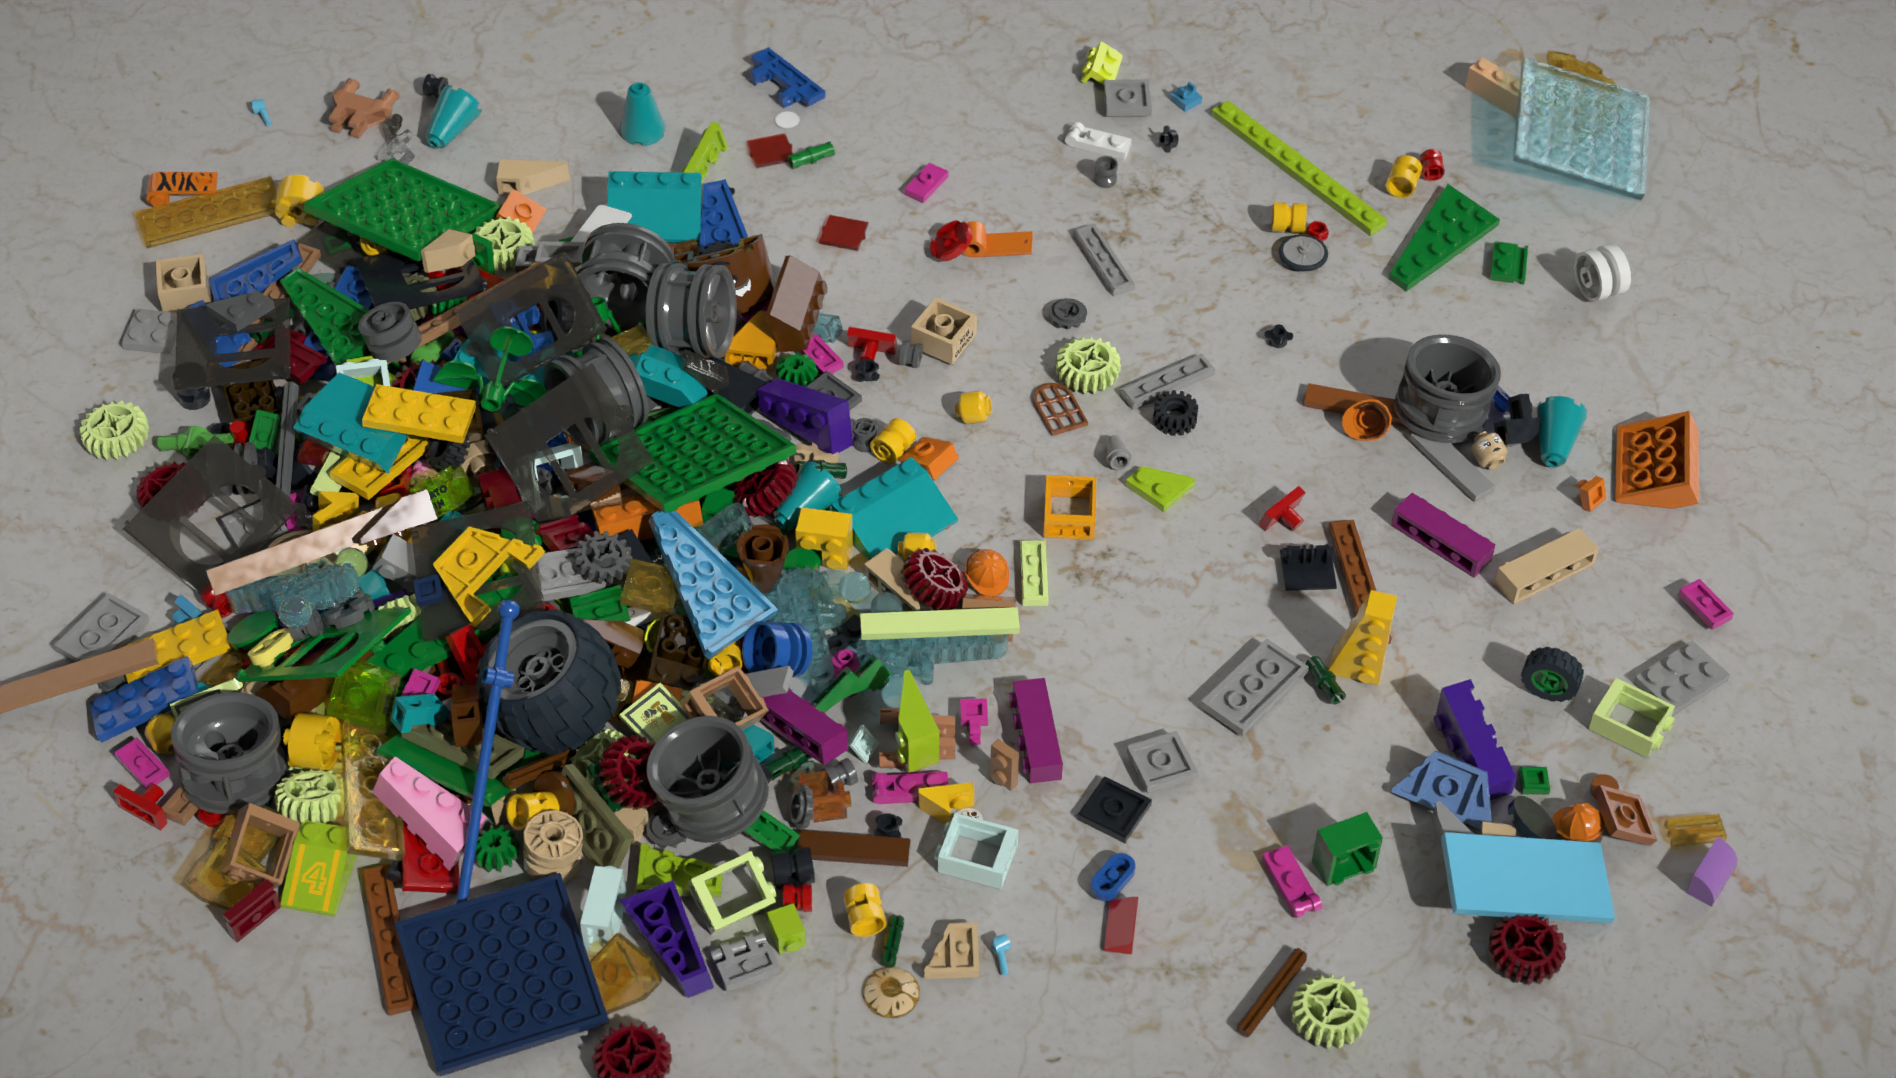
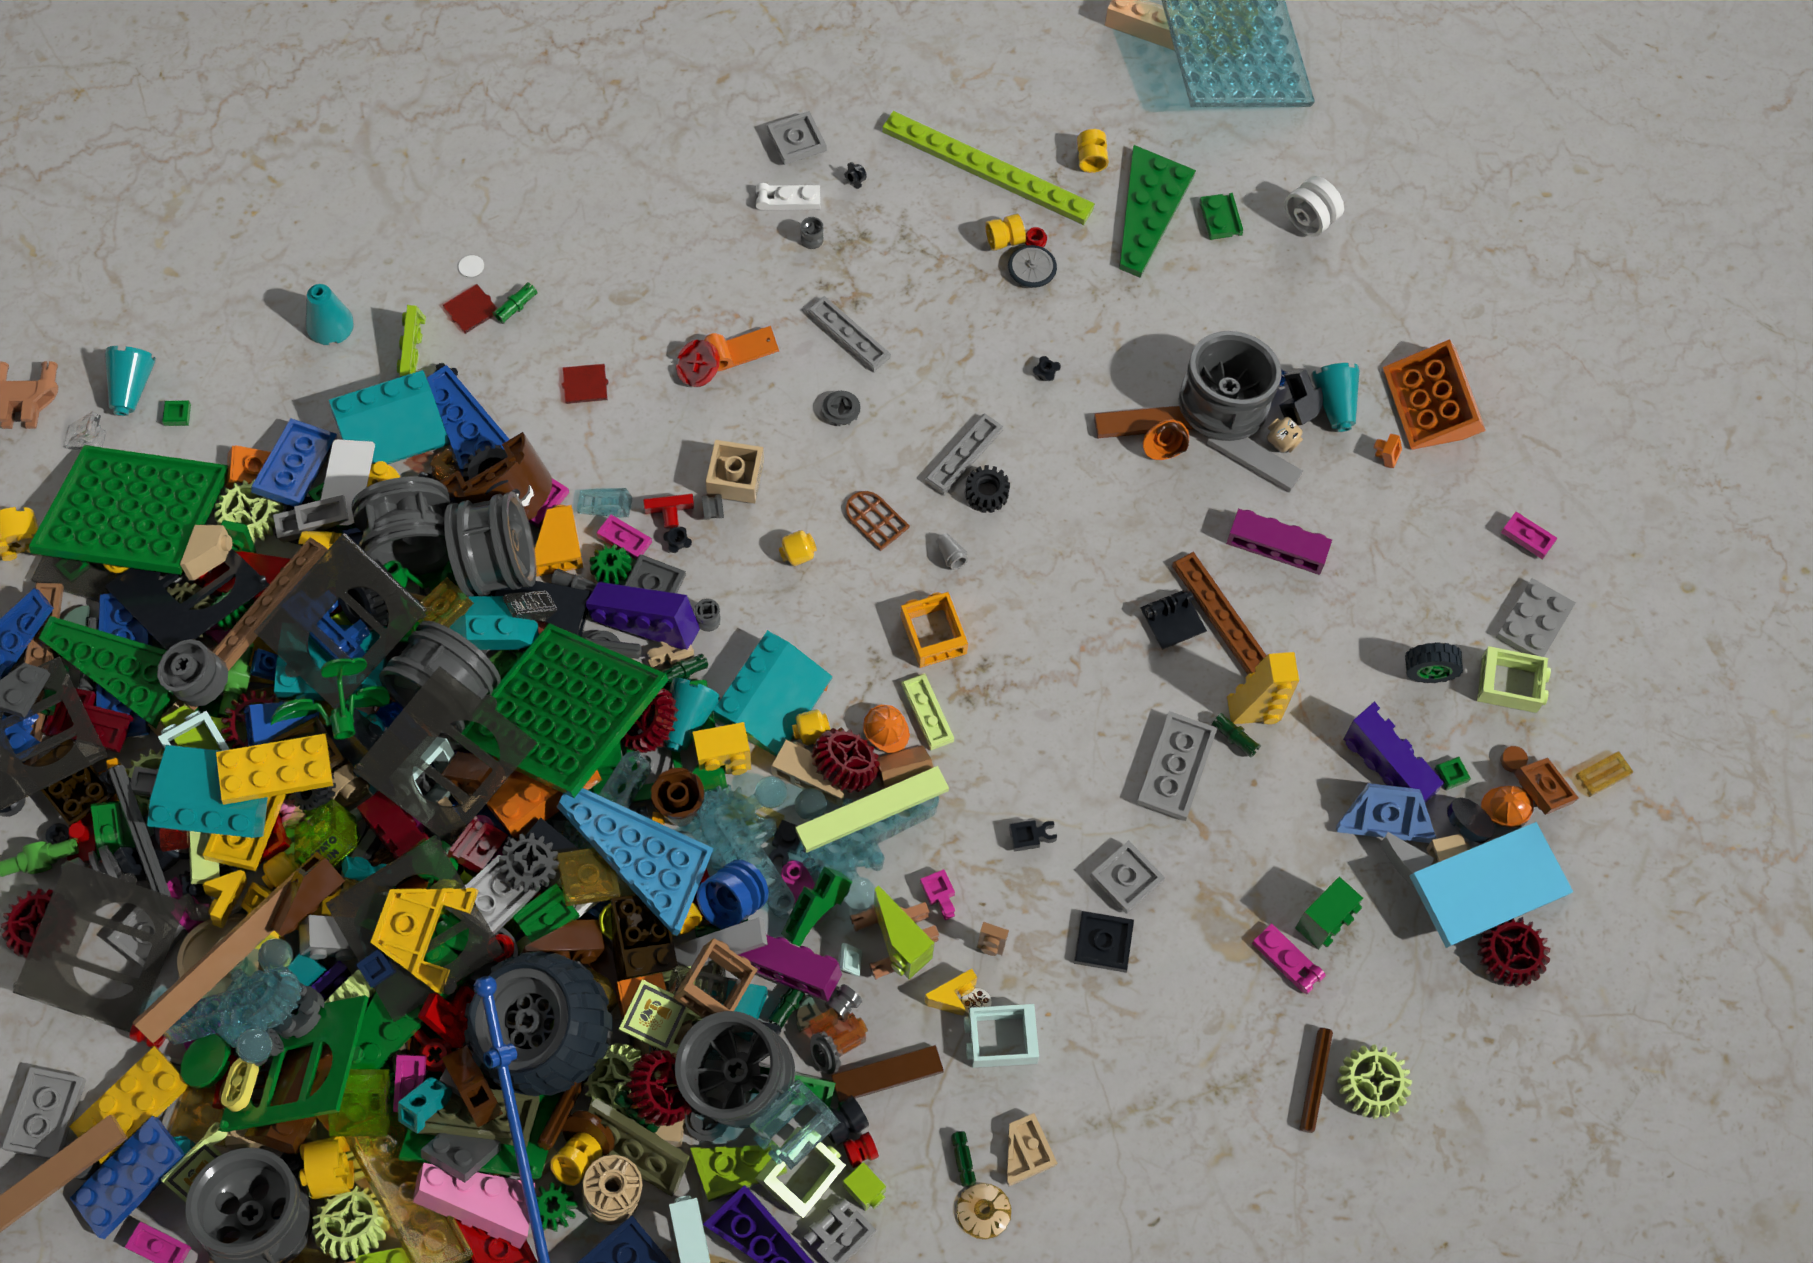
camera: 25 degrees left, 15 degrees up
yellow head [145,714,176,754] -> none
dark azure tile [172,594,204,624] -> none
clear smoke arm [383,114,403,145] -> none
black wheel [422,74,448,98] -> none
tan slope [496,159,570,195] -> none
blue hinge [750,47,826,108] -> none
slope [766,255,827,353] -> none
yellow wheel [843,883,886,937] -> none
yellow wheel [870,418,916,464] -> none
dark pink plate [872,772,949,804] -> none
black plate [874,813,903,838] -> none
orange piece [899,437,959,480] -> none
dark pink plate [904,162,949,203] -> none
medium azure hand [992,934,1011,976] -> none
magenta brick [1009,678,1063,784] -> none
yellowish green gear [1055,336,1121,394] -> none
neon yellow bracket [1081,41,1123,85] -> none
blue plate [1091,853,1136,901] -> none
red slope [1104,897,1138,955] -> none
lime wing [1126,466,1195,512] -> none
dark azure tile [1170,81,1202,112] -> none
red tile [1258,486,1306,531] -> none
red wheel [1420,149,1445,181] -> none
tan brick [1494,528,1599,604] -> none
medium lavender brick [1687,836,1738,907] -> none
none -> green tile [162,400,191,426]
none -> blue plate [251,418,337,507]
none -> dark grey wing [421,1133,501,1183]
none -> clear light blue window [750,1079,840,1170]
none -> black plate [1009,820,1057,852]

